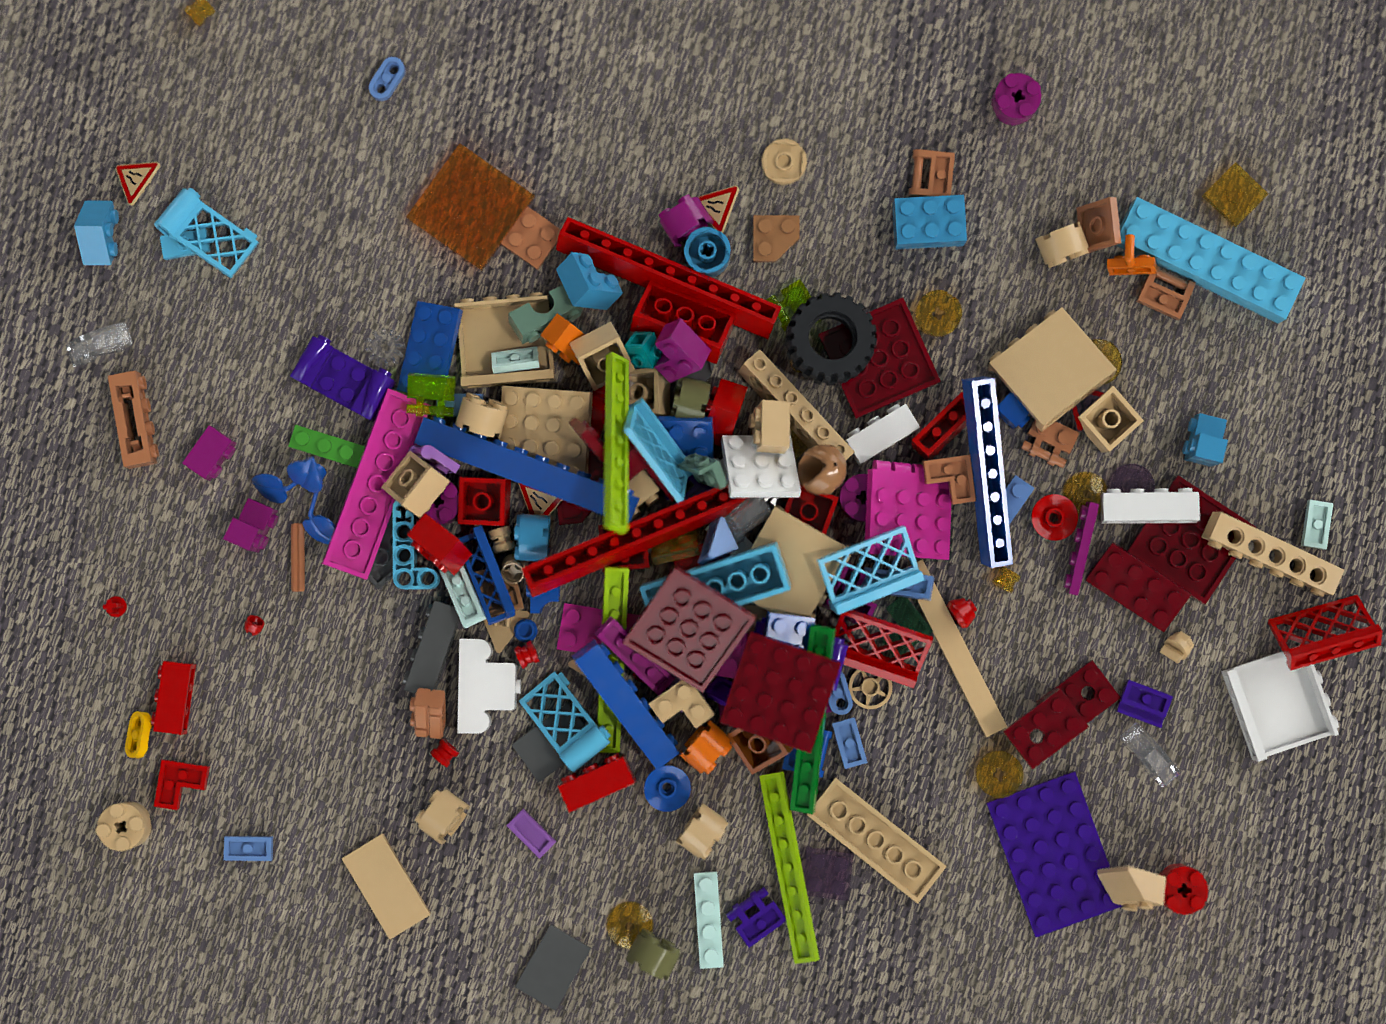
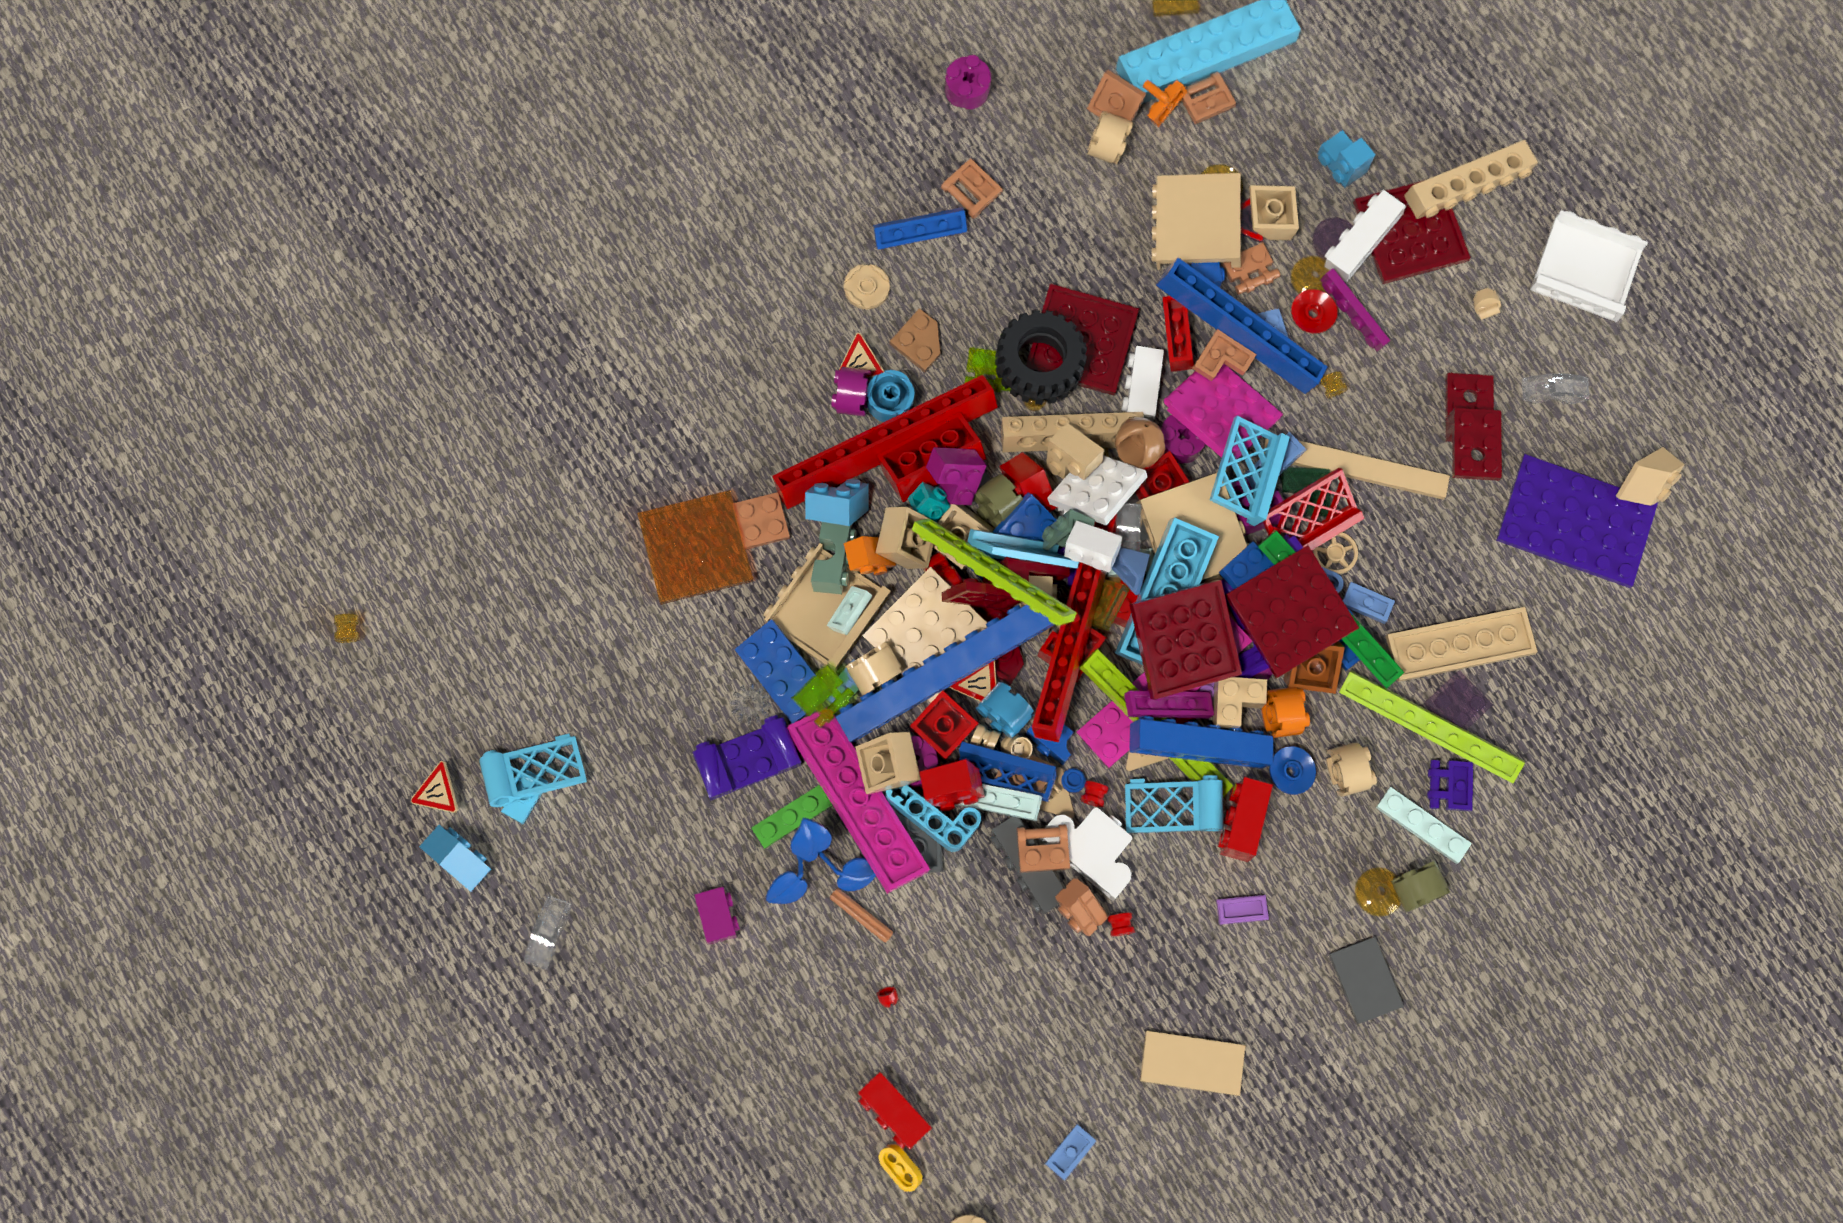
camera: 60 degrees left, 10 degrees down
red piece [103,596,127,617] -> none
nougat brick [108,371,159,469] -> none
red plate [154,759,210,810] -> none
magenta brick [223,498,279,553] -> none
medium blue plate [369,57,405,101] -> none
medium lavender plate [408,445,460,475] -> none
tan brick [415,789,470,845] -> none
dark grey tile [512,703,585,782] -> none
dark azure brick [892,195,967,250] -> none
clear yellow plate [915,290,962,337] -> none
red cone [947,598,977,628] -> none
clear yellow plate [975,750,1024,798] -> none
dark red plate [1085,541,1191,632] -> none
dark purple plate [1116,680,1173,728] -> none
red brick [1159,864,1208,915] -> none
red fence [1268,595,1383,671] -> none
light aqua plate [1301,500,1333,550] -> none
none -> blue plate [873,207,967,249]
none -> nougat plate [1017,824,1070,873]
none -> white brick [1064,521,1122,573]

